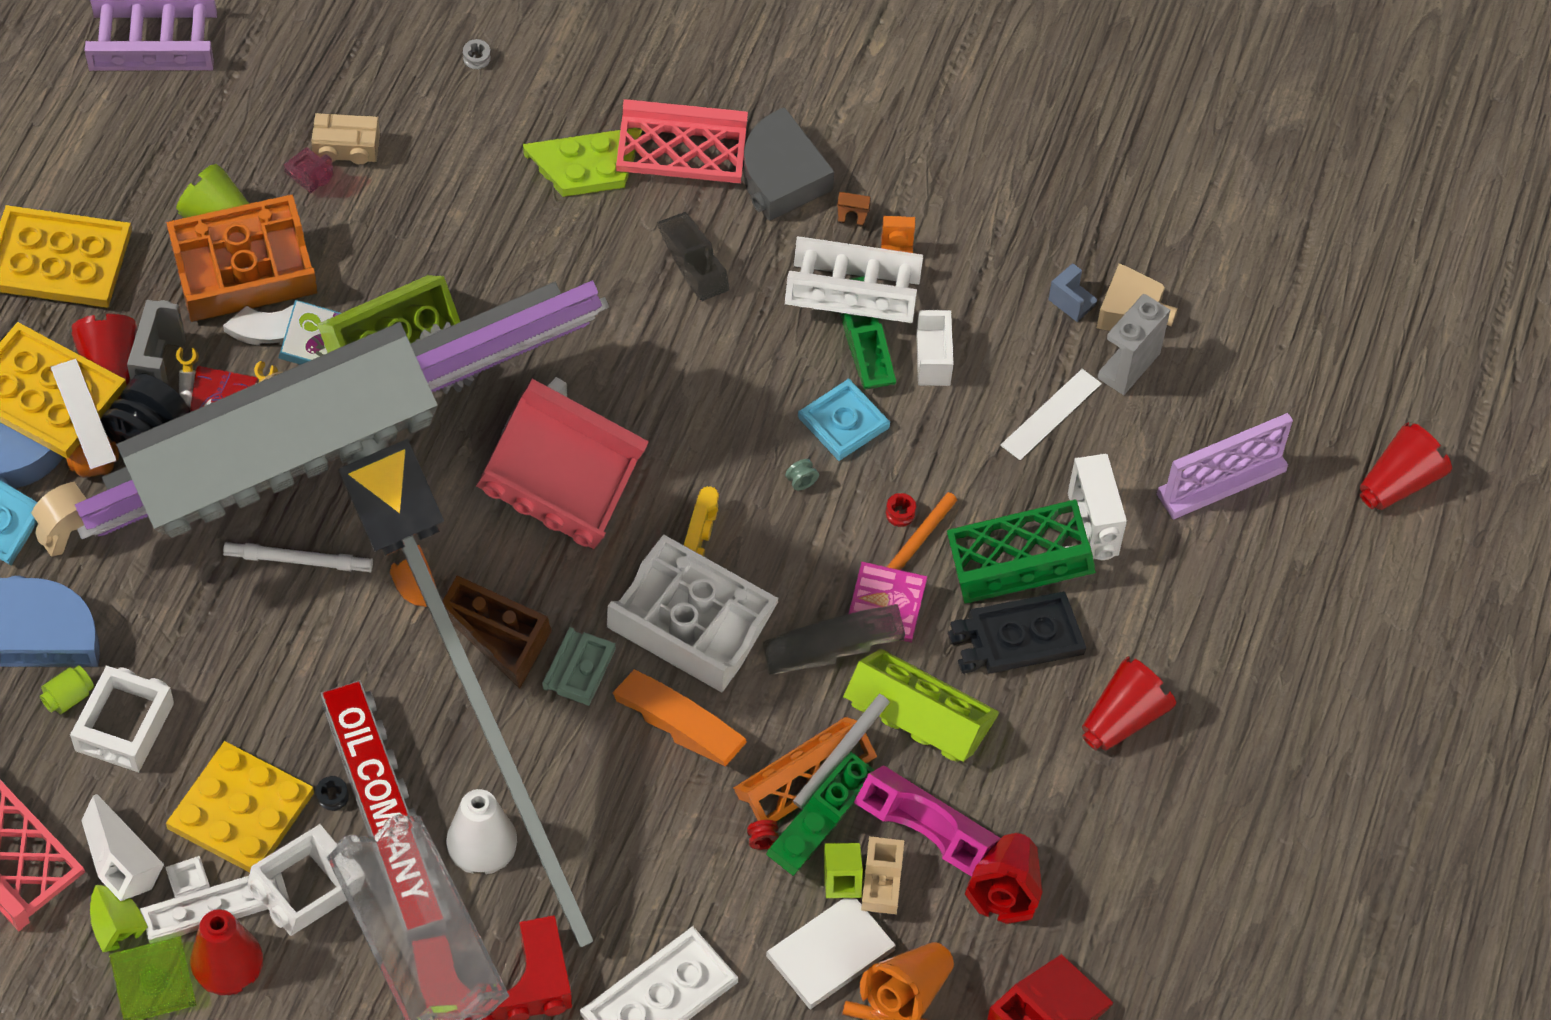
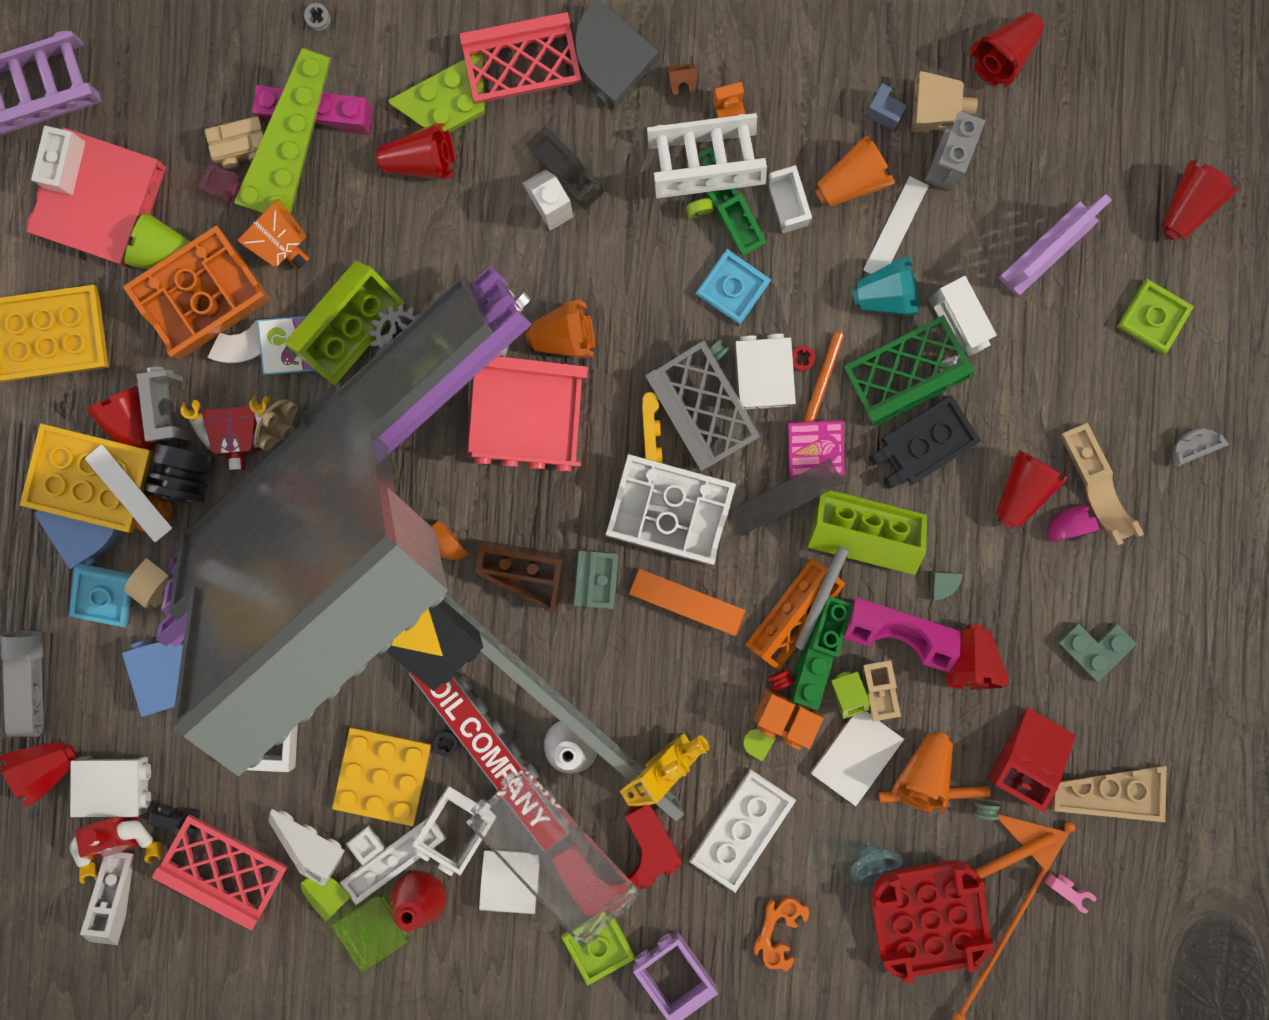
camera: 15 degrees left, 30 degrees up
none -> coral panel [26,128,166,269]
none -> white panel [31,125,86,195]
none -> lime wing [234,48,332,213]
none -> orange torso [238,200,309,270]
none -> dark pink arch [253,85,373,135]
none -> red cone [375,123,455,180]
none -> white slope [479,851,540,914]
none -> white slope [522,169,573,231]
none -> orange cone [526,299,595,359]
none -> yellow hose [620,733,709,806]
none -> light grey fence [645,341,761,471]
none -> lime tile [686,198,714,218]
none -> white brick [734,334,796,410]
none -> lime tile [743,728,776,762]
none -> orange piece [753,688,824,750]
none -> orange cone [815,135,895,207]
none -> teal cone [853,257,920,316]
none -> sand green tile [932,572,962,600]
none -> red cone [969,12,1044,87]
none -> dark pink brick [1048,504,1100,542]
none -> sand green plate [1056,623,1137,682]
none -> tan piece [1060,423,1144,546]
none -> lime tile [1116,279,1194,354]
none -> light grey plate [1173,428,1229,466]

